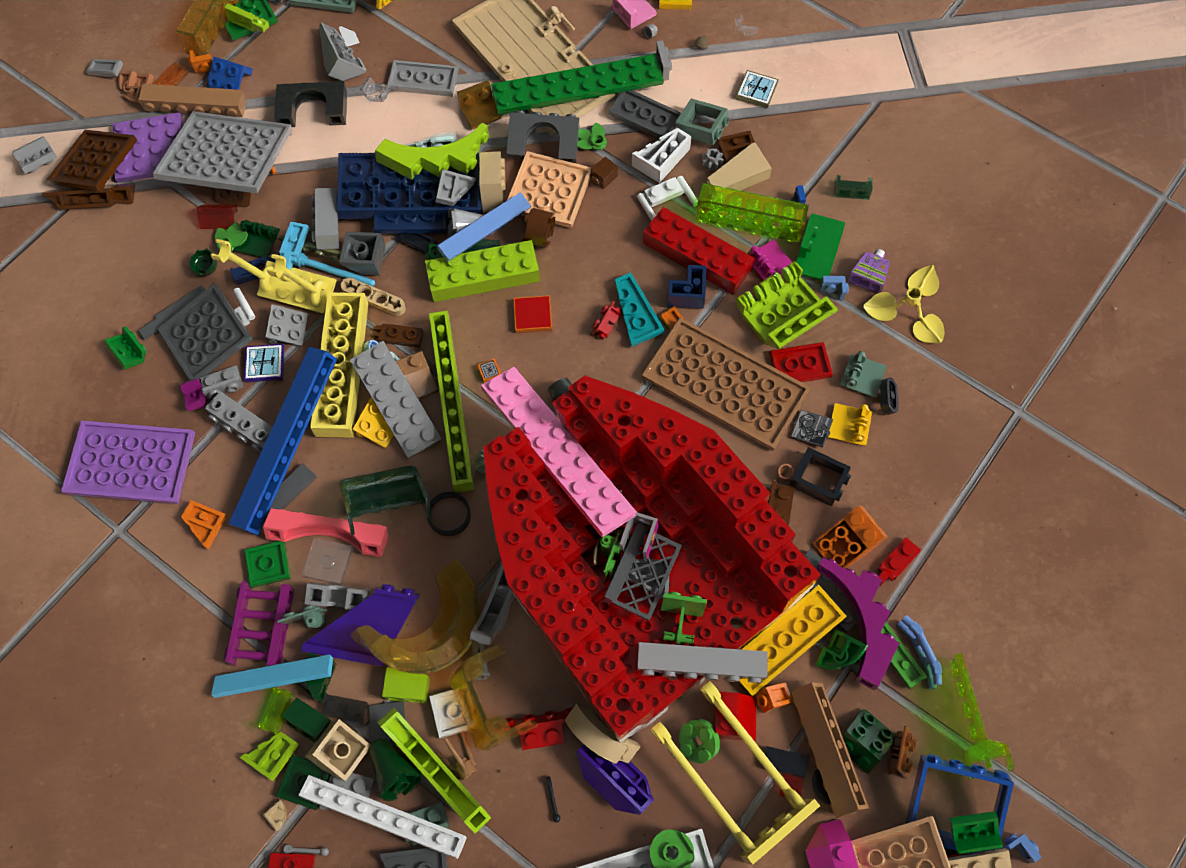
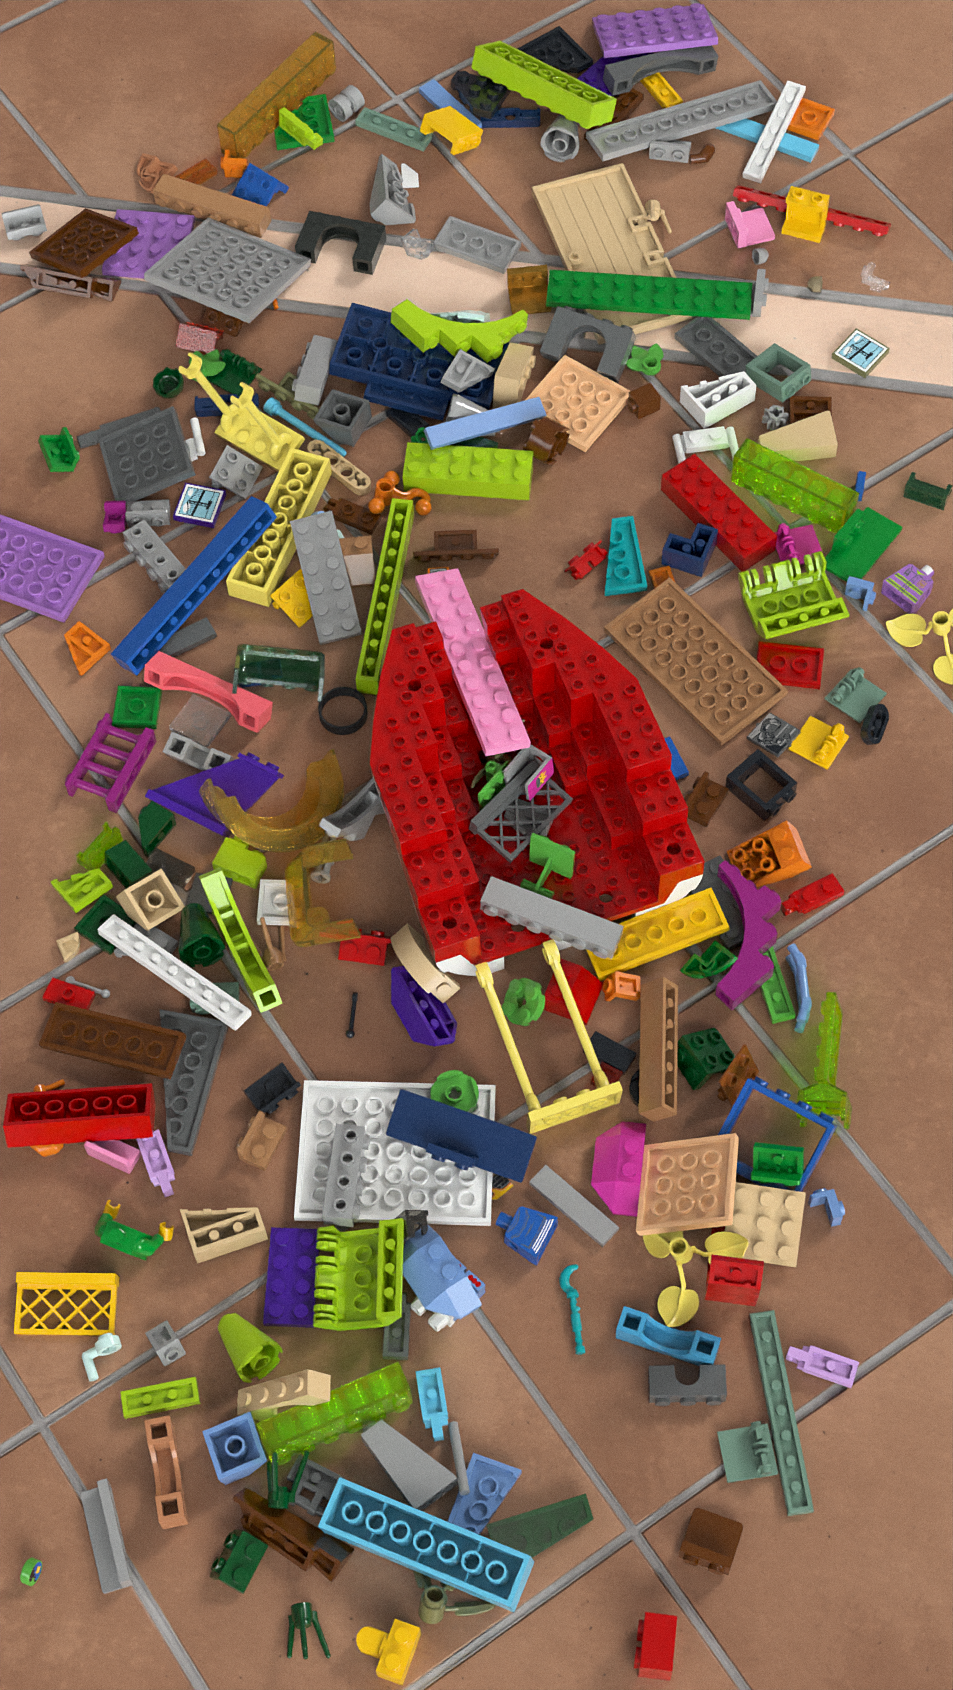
camera: 20 degrees right, 5 degrees down
light grey tile [87,59,123,77] -> none
medium azure tile [211,655,333,698] -> none
sand green hinge [277,605,328,628] -> none
medium azure hinge [279,222,309,270] -> none
red tile [514,295,552,333] -> none
nougat hinge [778,464,794,480] -> none
none -> orange piece [368,471,432,516]
none -> reddish brown bracket [413,529,499,562]

